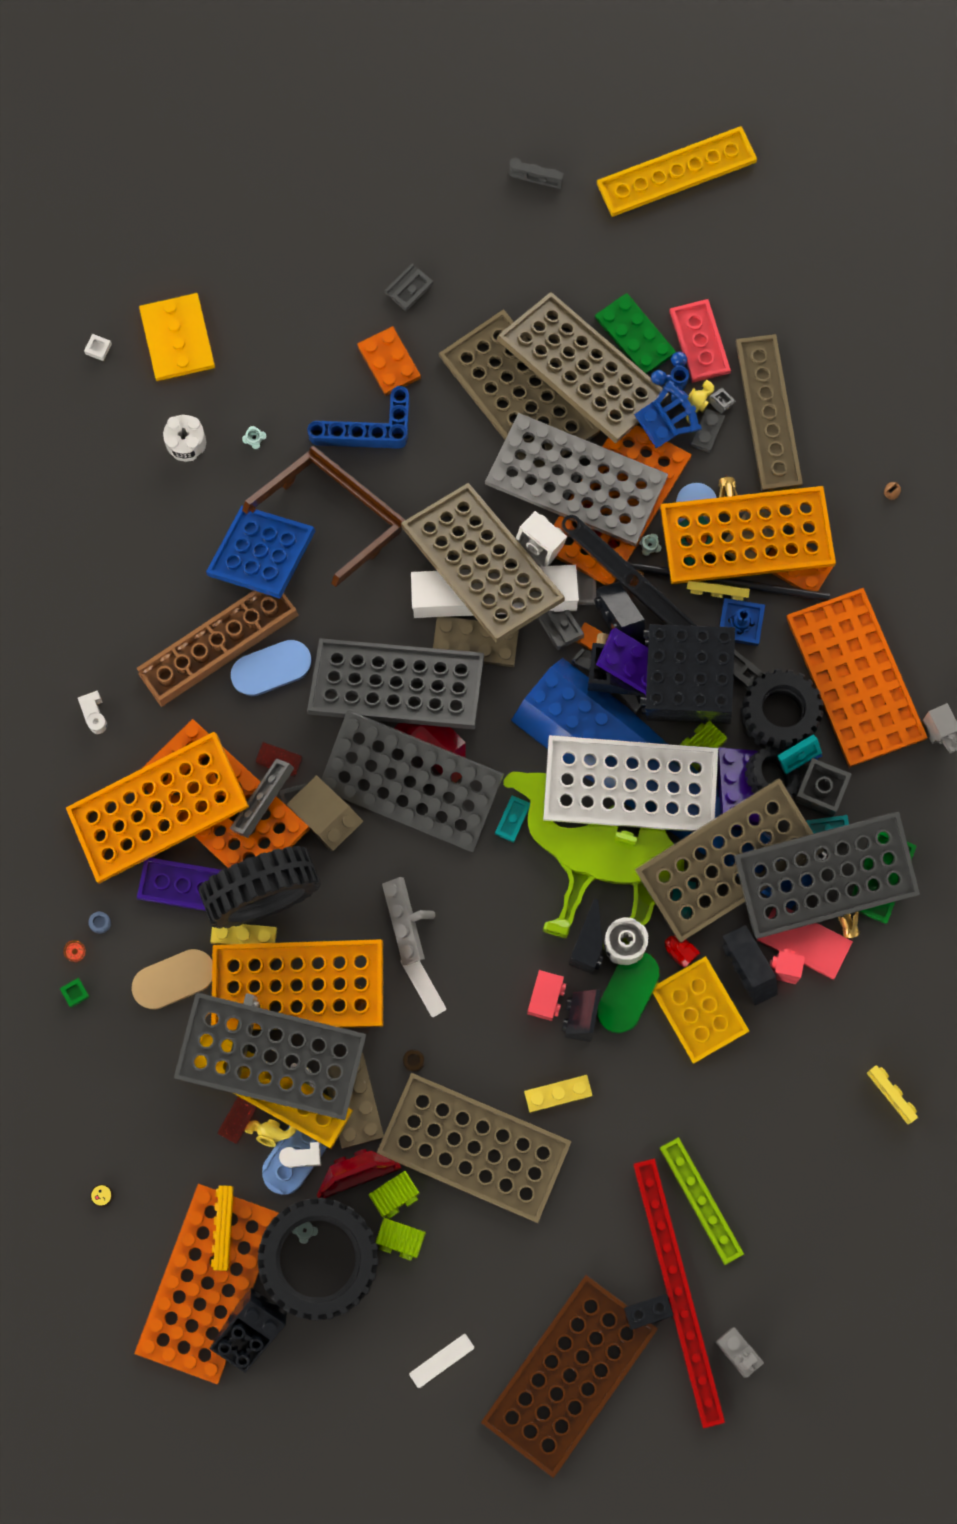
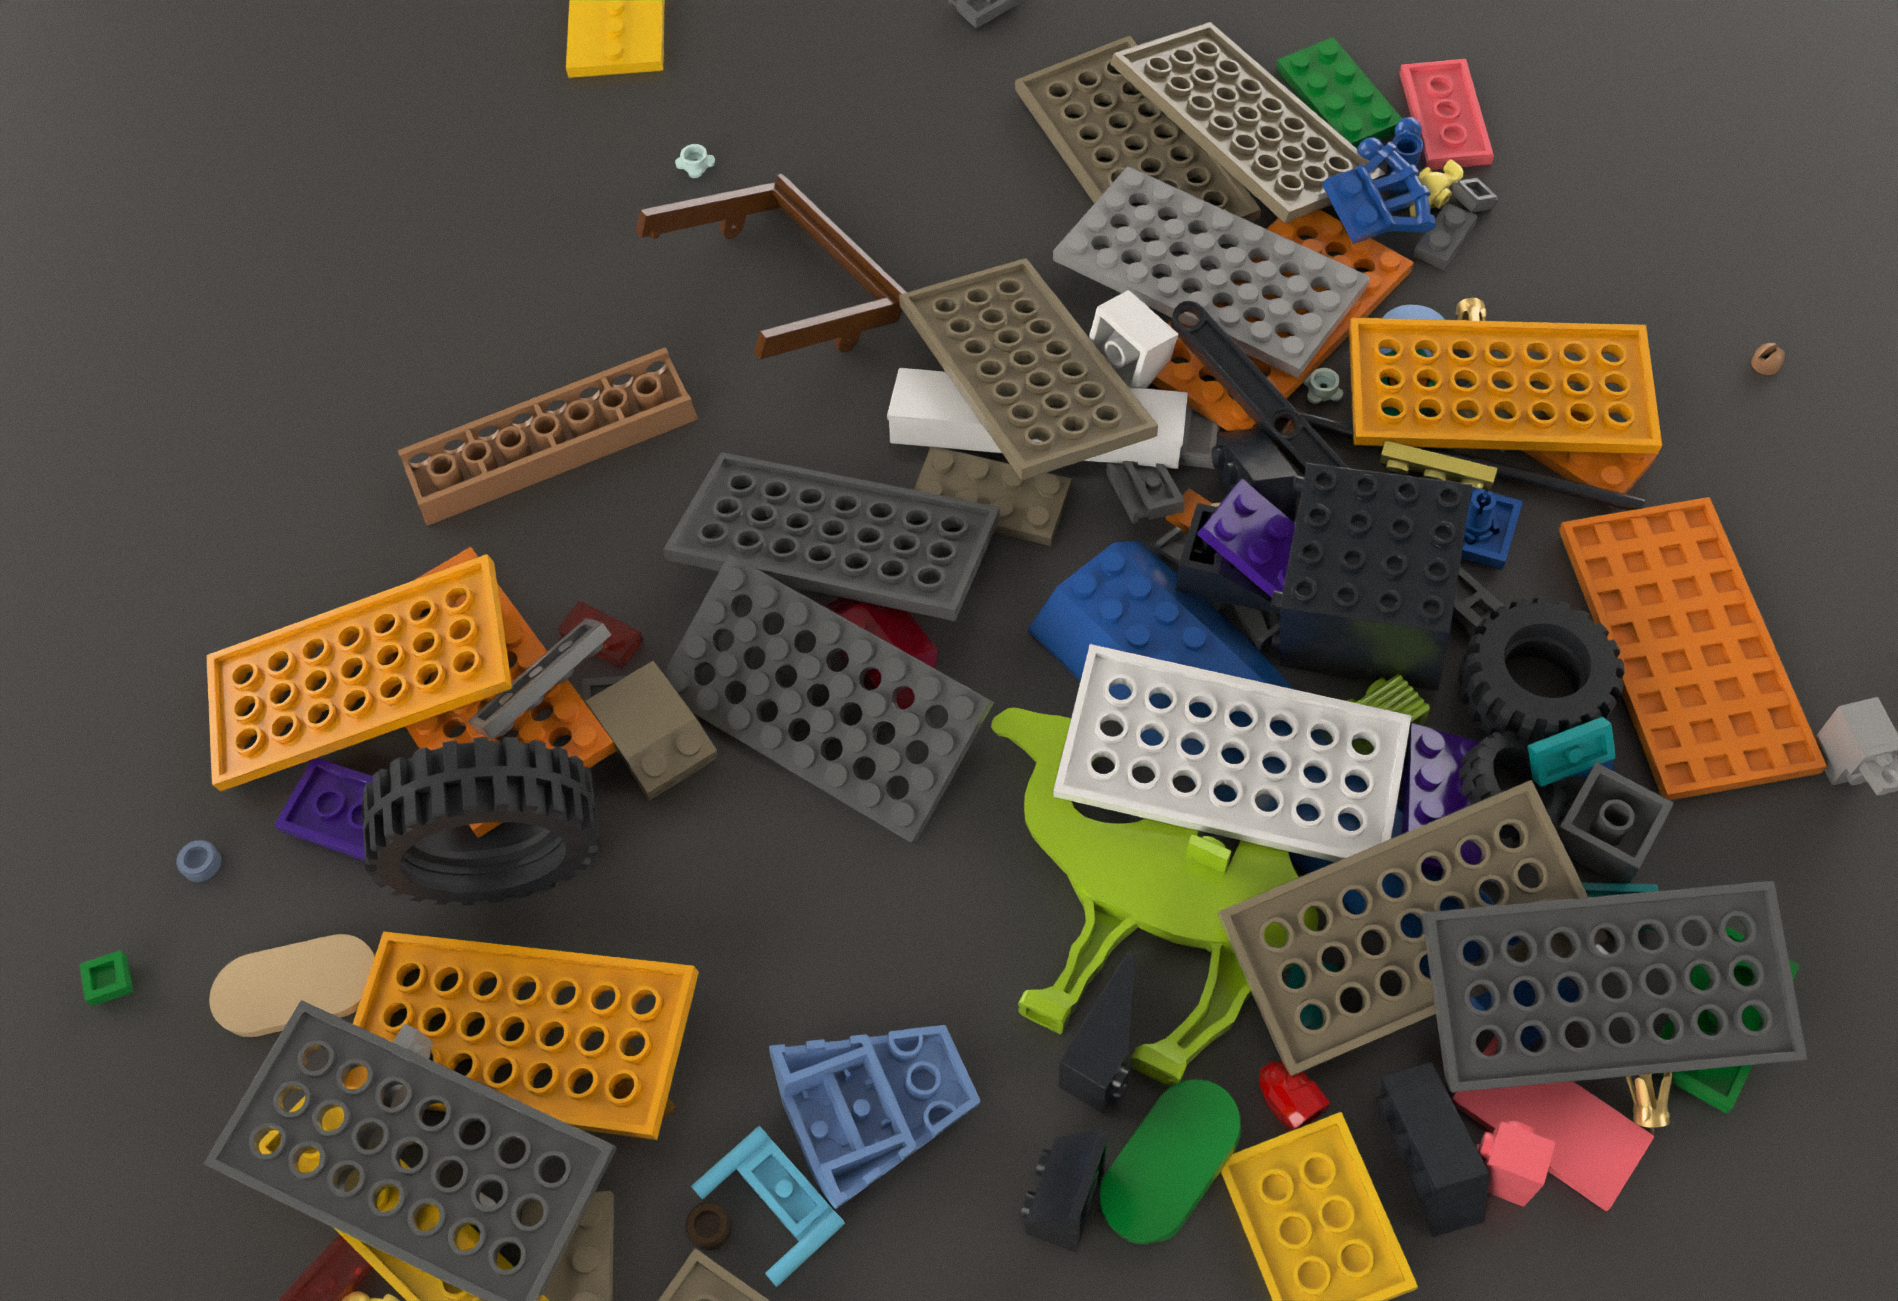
camera: 15 degrees right, 15 degrees down
clear orange tile [63,940,86,962] -> none
white leg [78,691,107,734] -> none
white plate [84,334,112,361] -> none
white brick [163,415,206,462] -> none
blue plate [206,505,315,599] -> none
light yellow plate [210,924,277,945] -> none
light blue tile [231,640,312,697] -> none
blue beam [307,386,410,448] -> none
orange plate [357,326,421,396] -> none
light grey plate [382,877,435,965] -> none
white sticker [401,960,446,1017] -> none
teal plate [495,795,530,843] -> none
coral brick [527,970,567,1021] -> none
white brick [604,917,648,965] -> none
dark tan plate [736,334,803,492] -> none
none -> medium azure plate [691,1126,845,1287]
none -> medium blue wedge [769,1025,981,1210]

